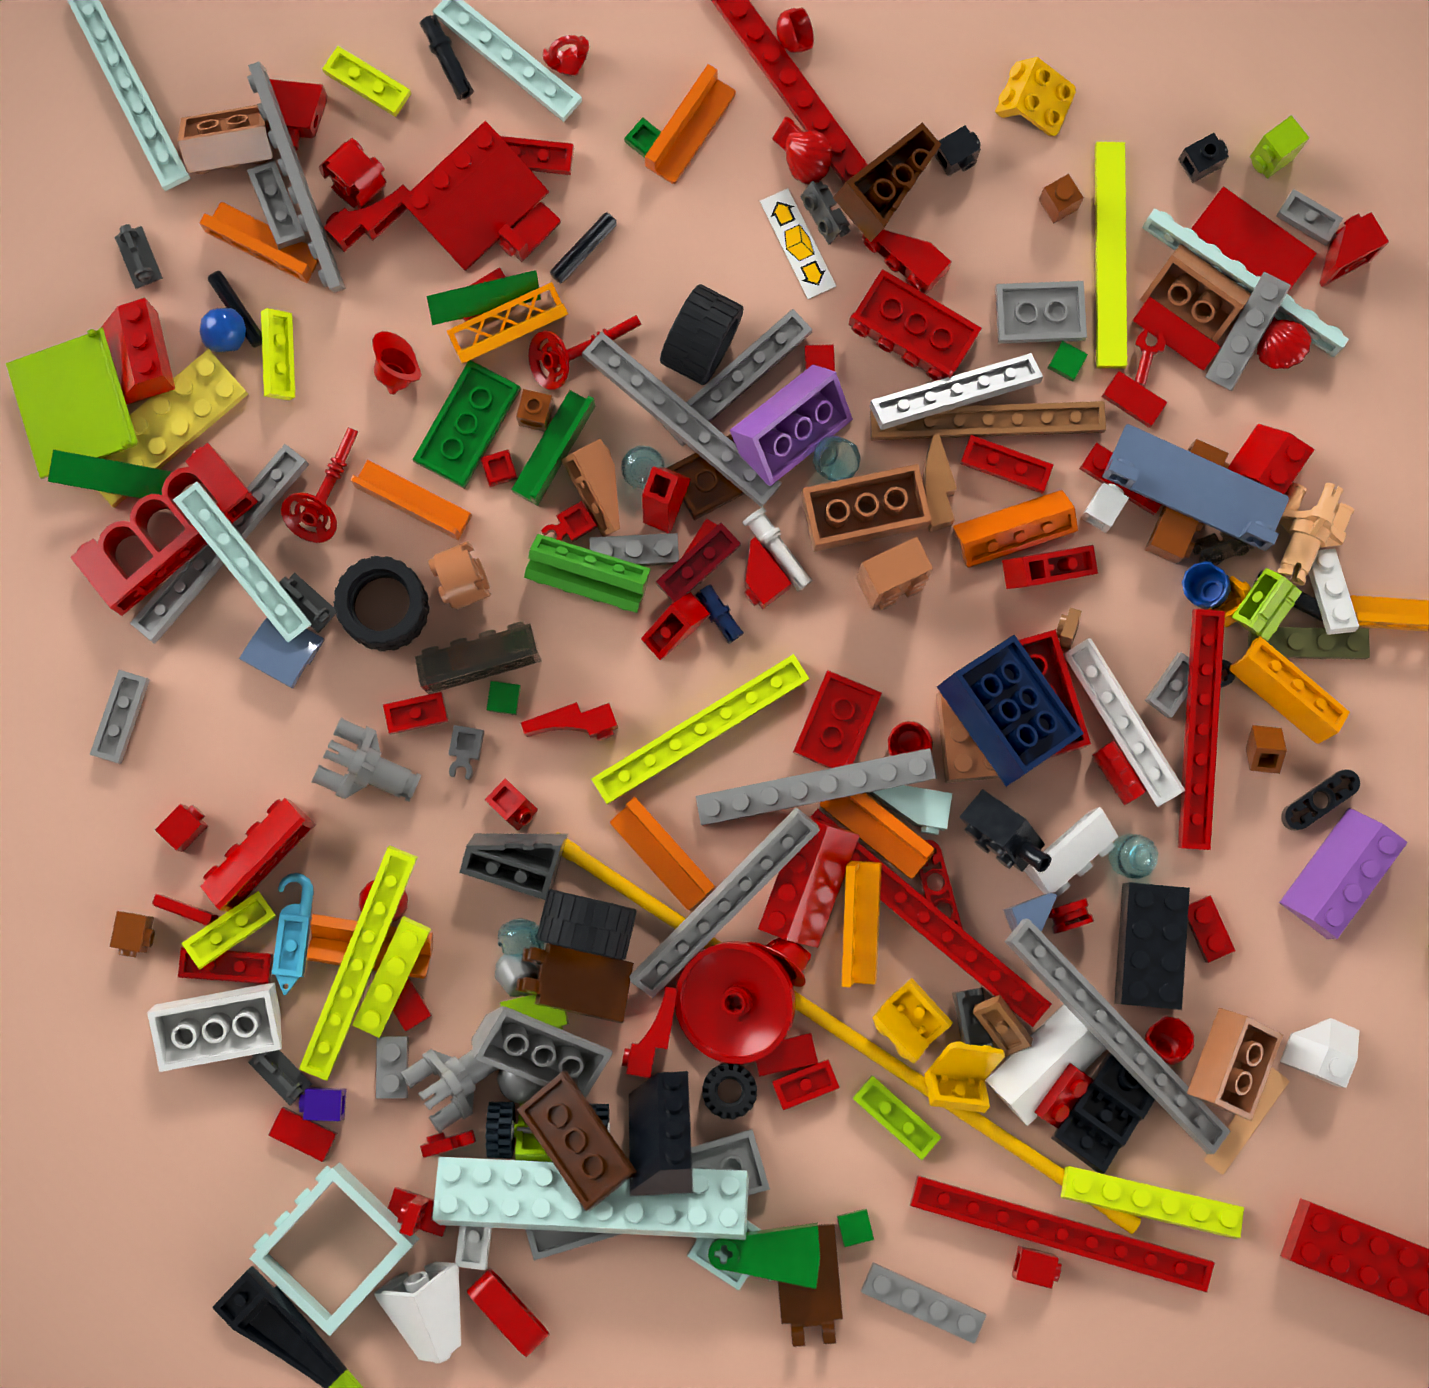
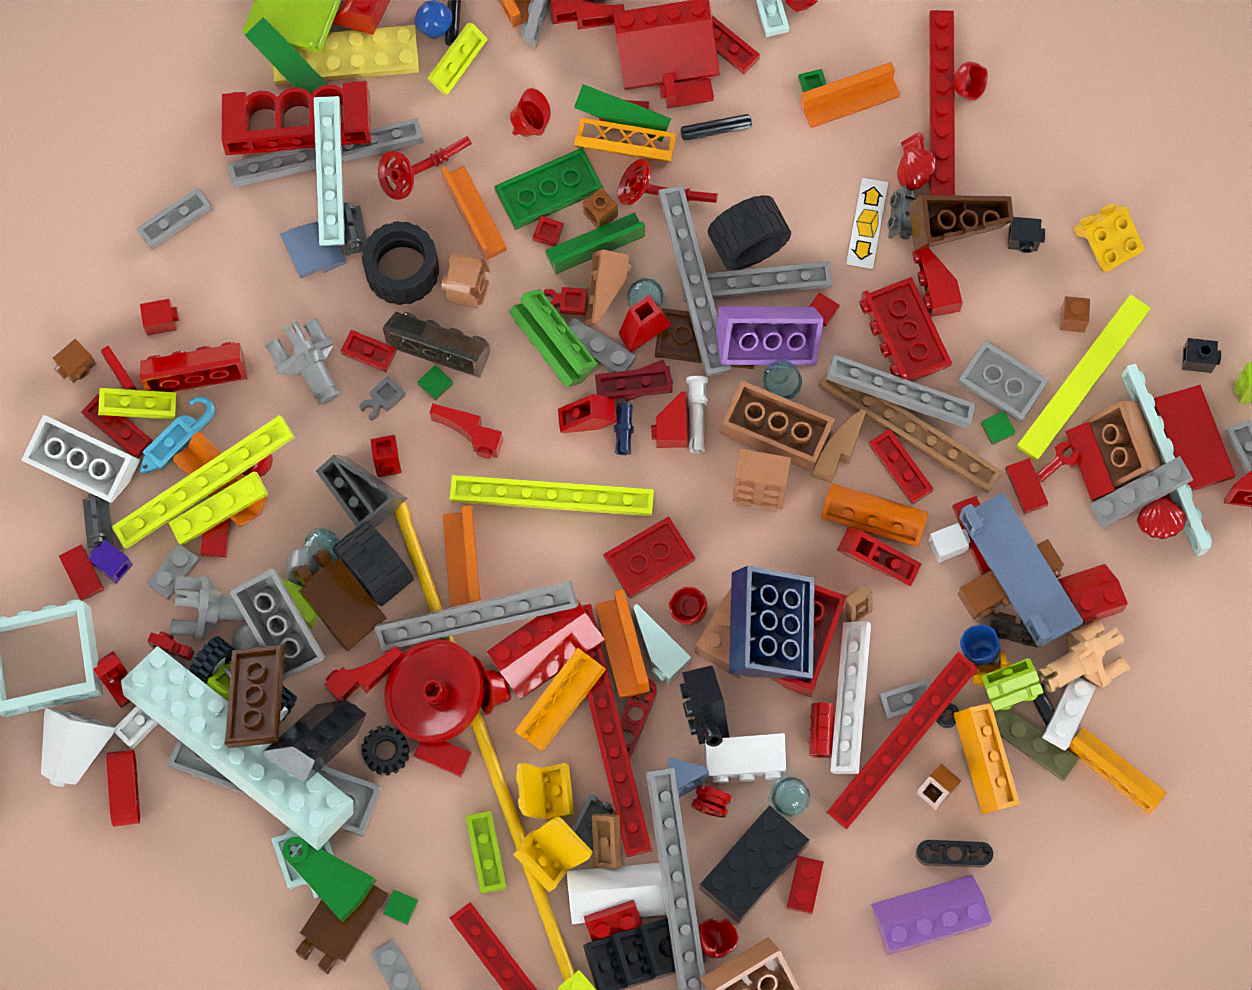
camera: 40 degrees right, 10 degrees down
light grey plate [696,748,937,826] -> none
red plate [772,1059,840,1110] -> none

